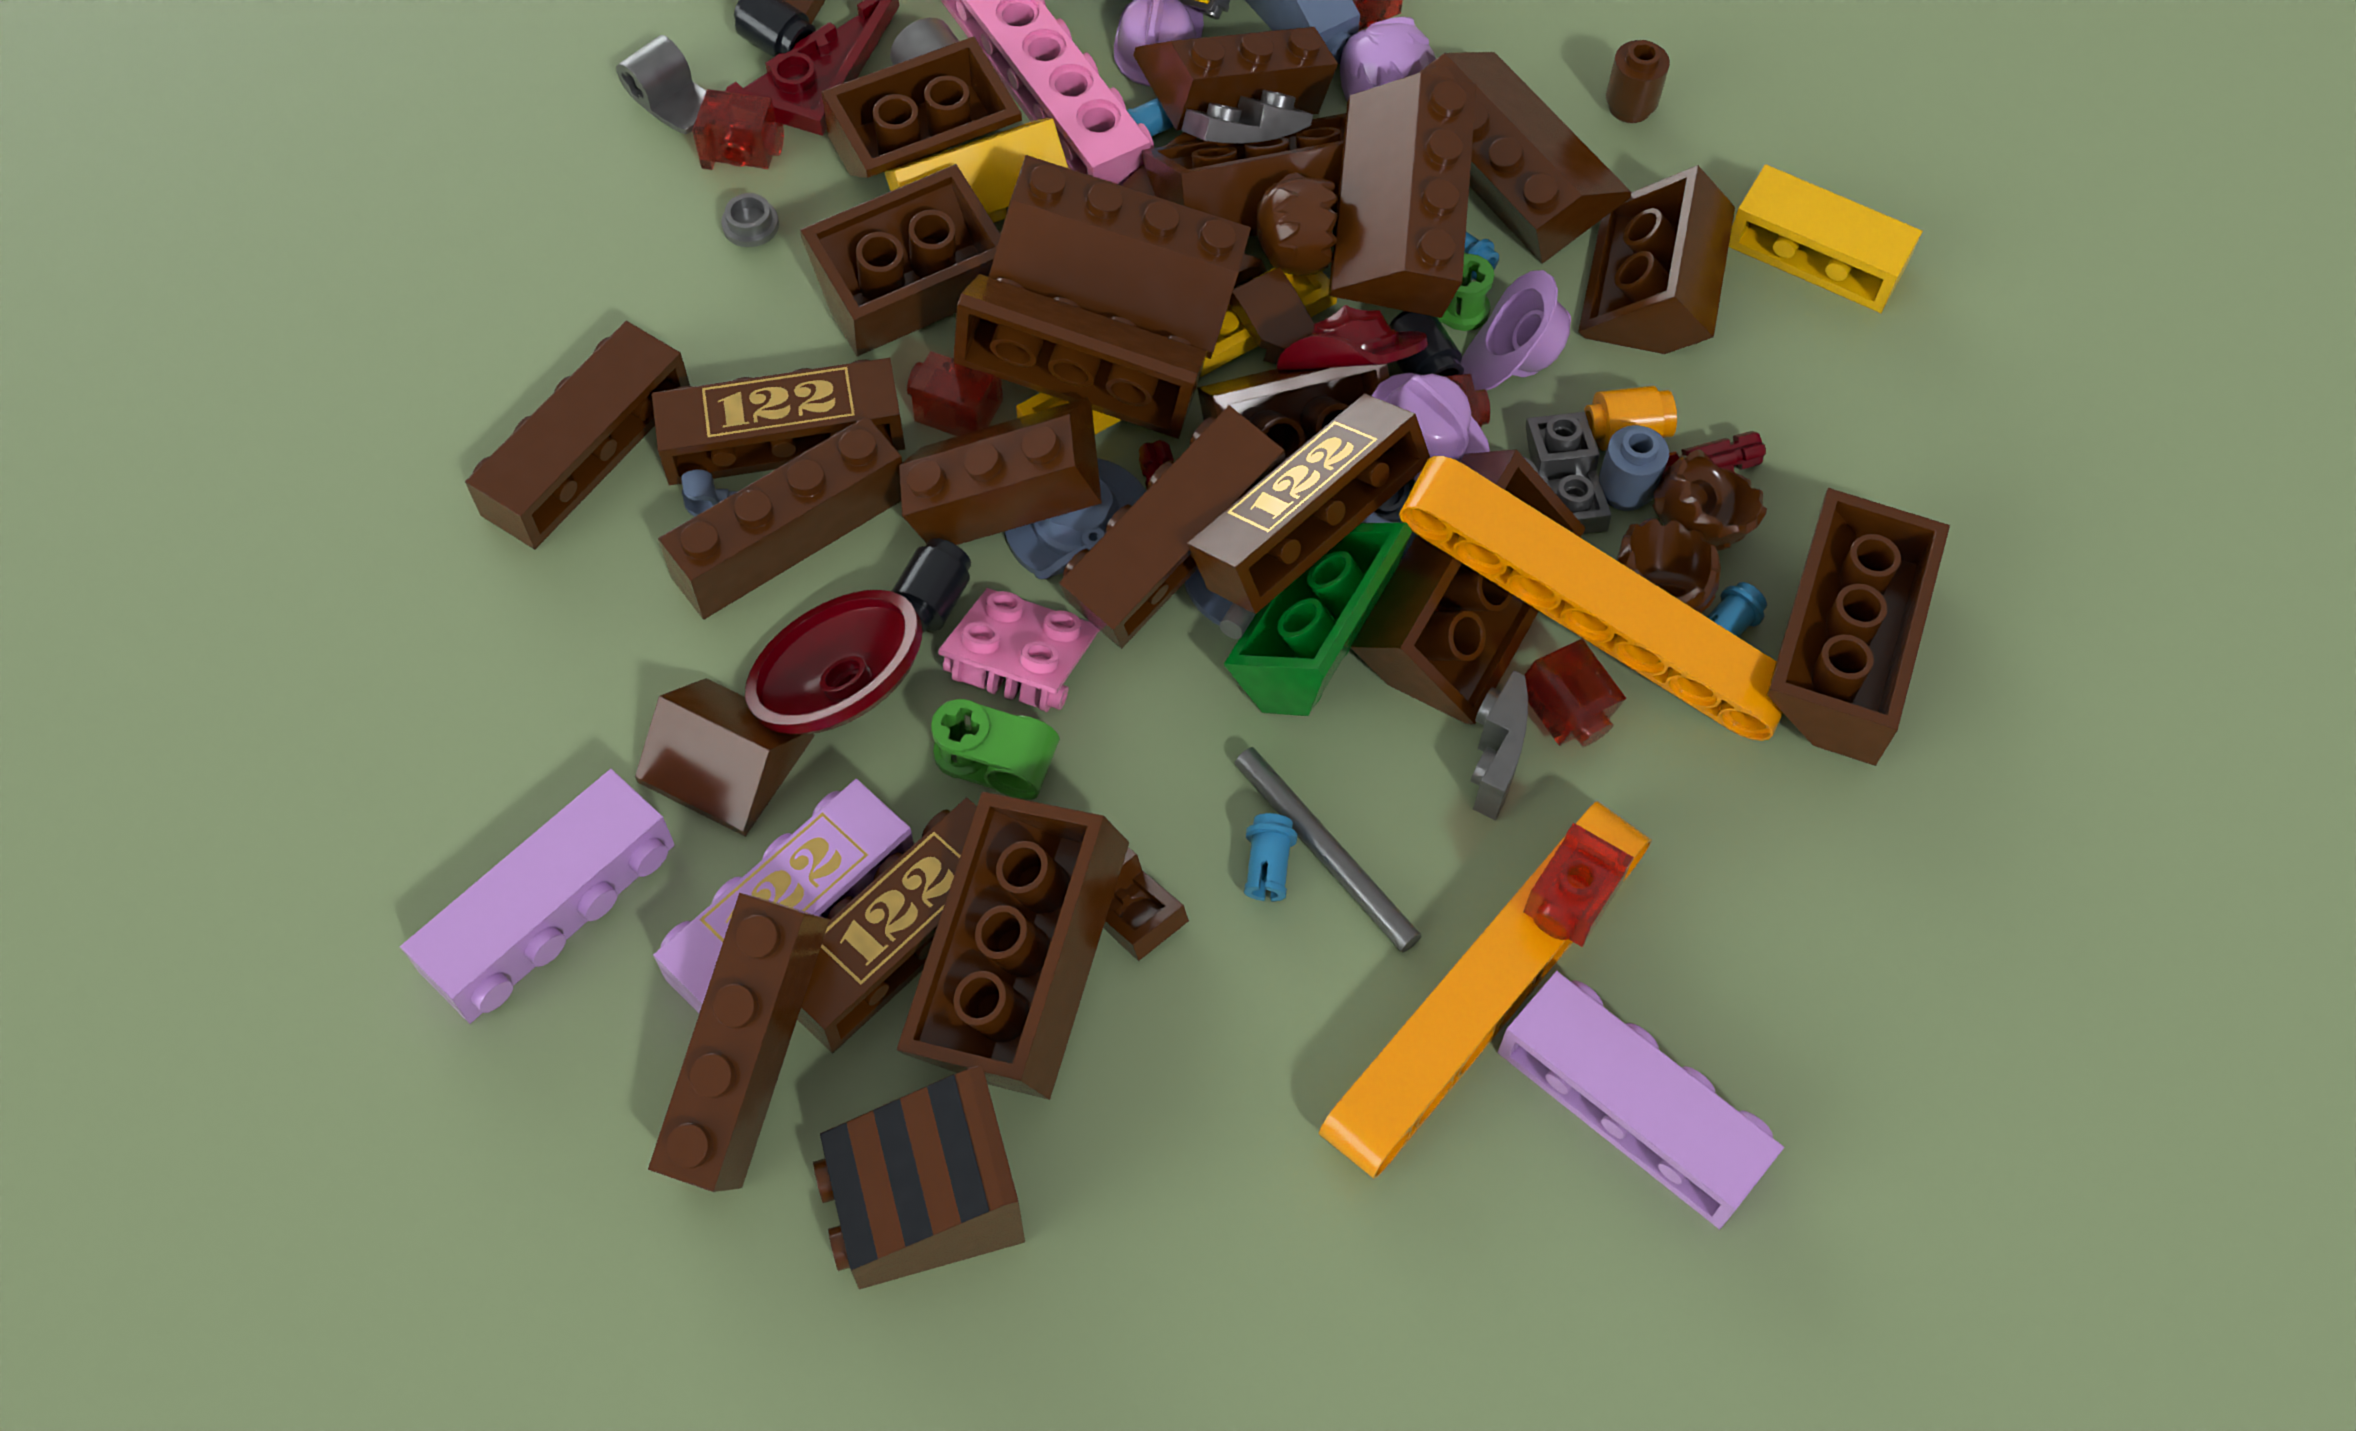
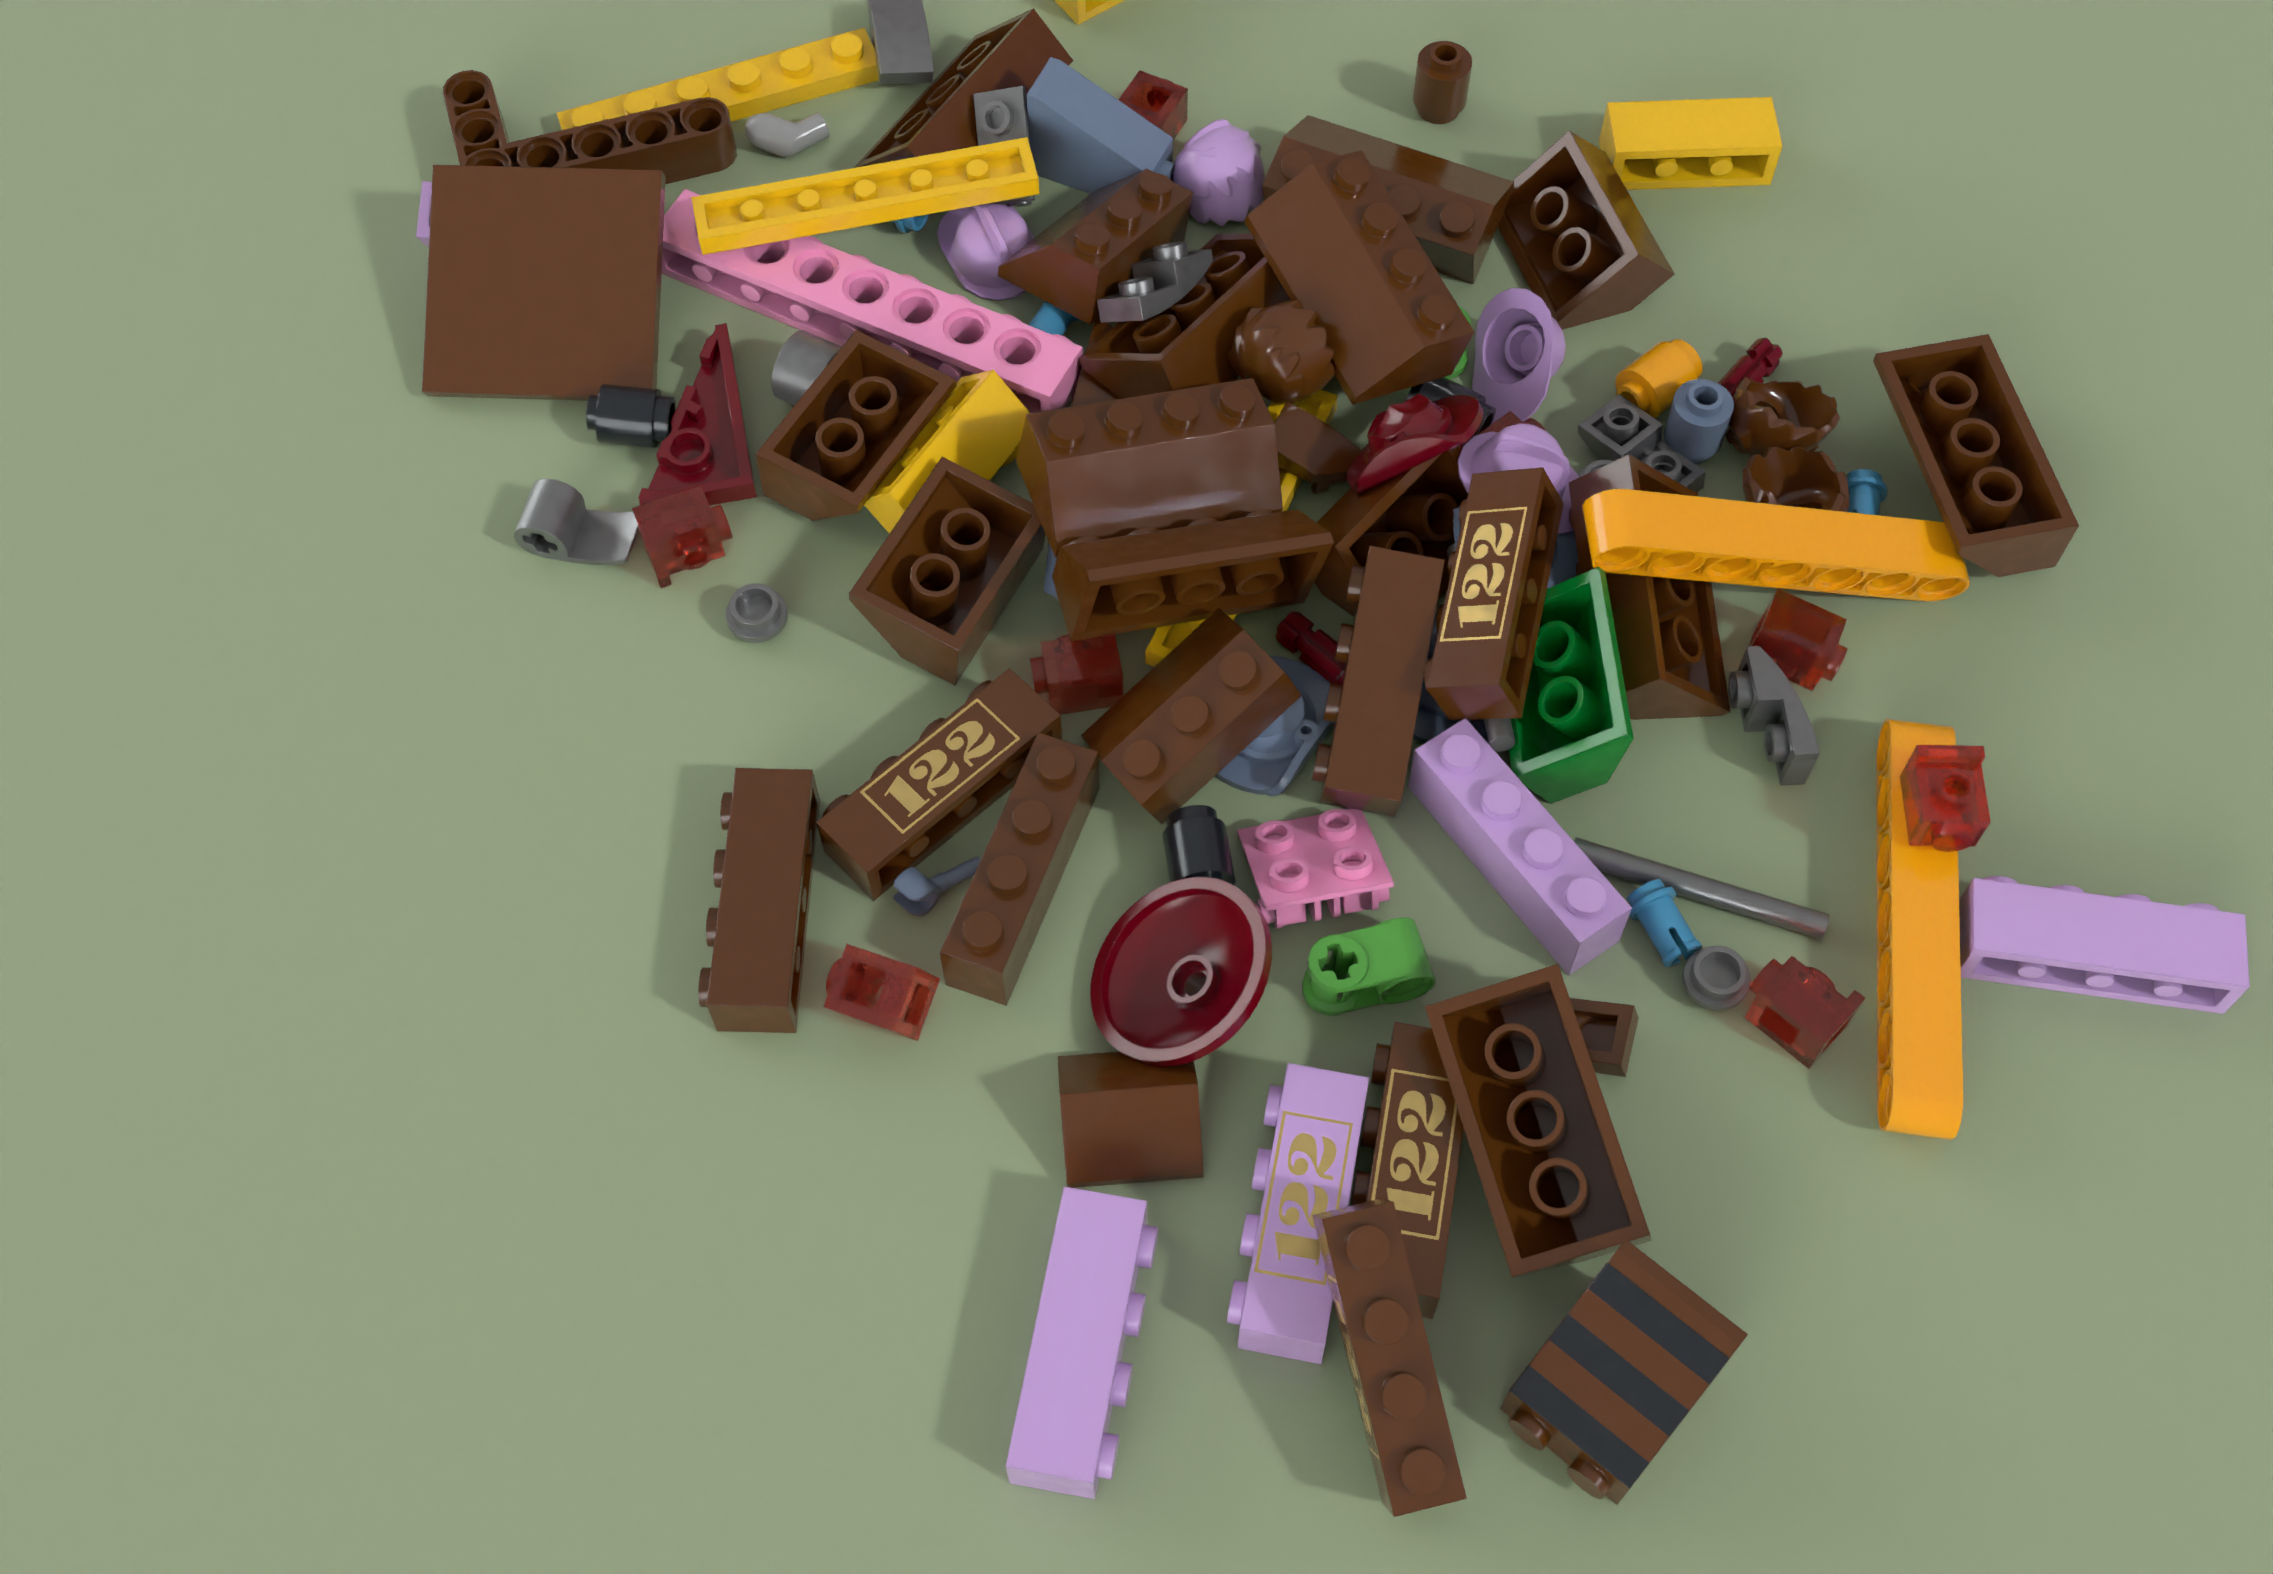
camera: 30 degrees left, 0 degrees up
none -> clear red brick [823,944,940,1041]
none -> lavender brick [1408,718,1632,976]
none -> flat silver plate [1682,946,1751,1011]
none -> clear red brick [1745,956,1866,1069]

